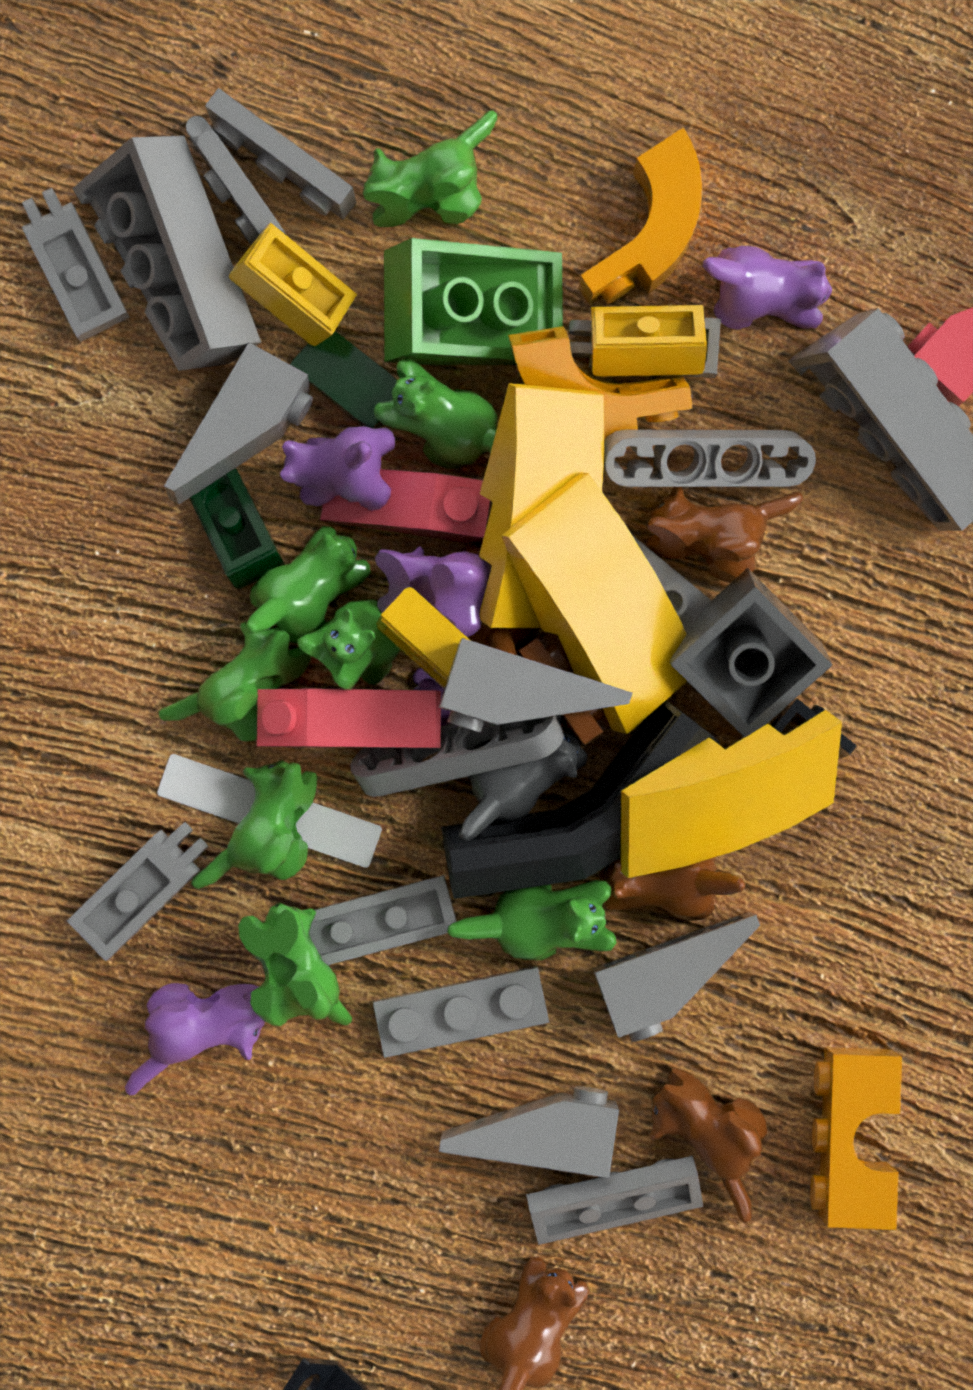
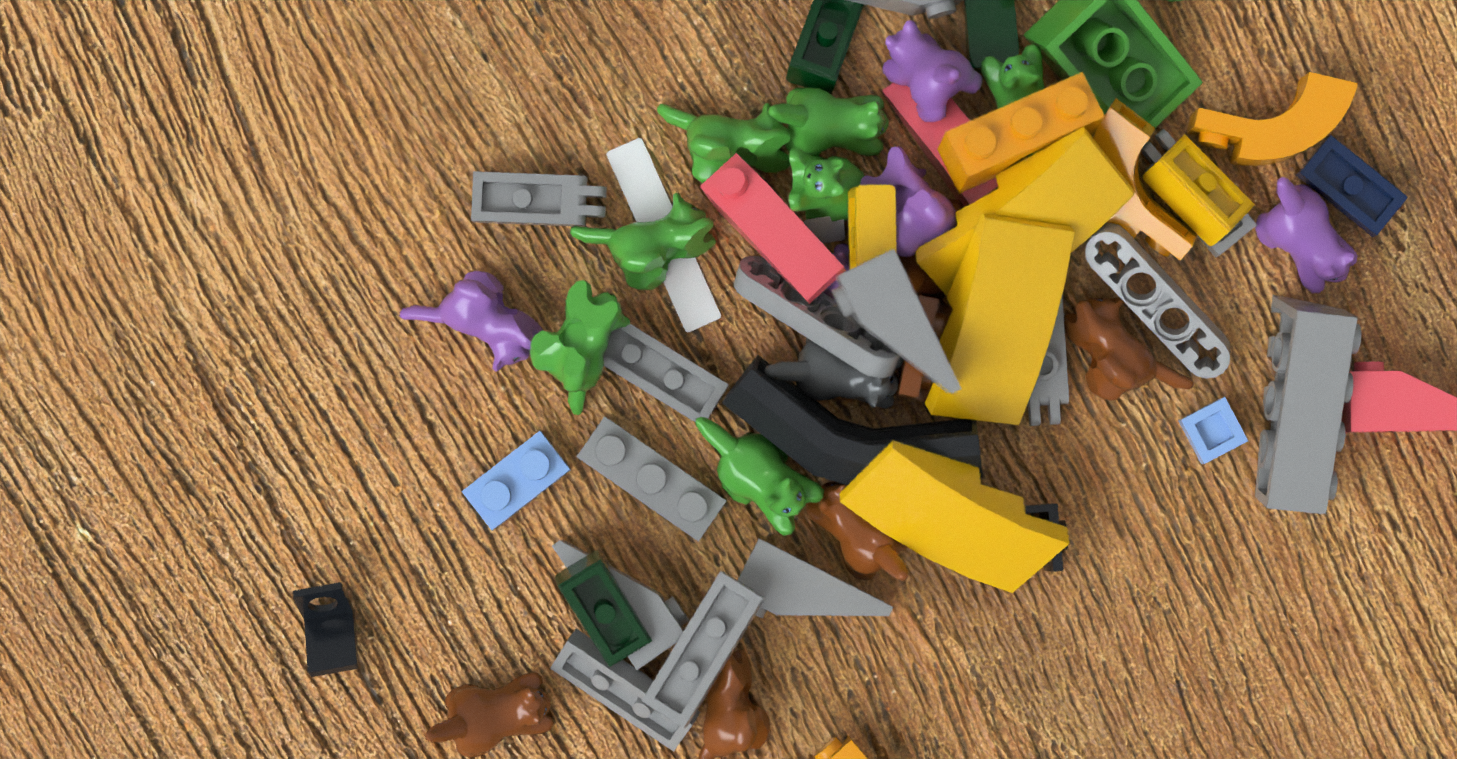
camera: 50 degrees right, 0 degrees up
dark grey slope [670,568,833,737] -> none
none -> light blue plate [461,431,571,531]
none -> dark green slope [555,550,652,667]
none -> light grey plate [642,571,765,728]
none -> white sticker [804,216,845,243]
none -> light orange arch [937,72,1105,194]
none -> light blue plate [1178,397,1248,464]
none -> dark blue plate [1296,135,1408,237]

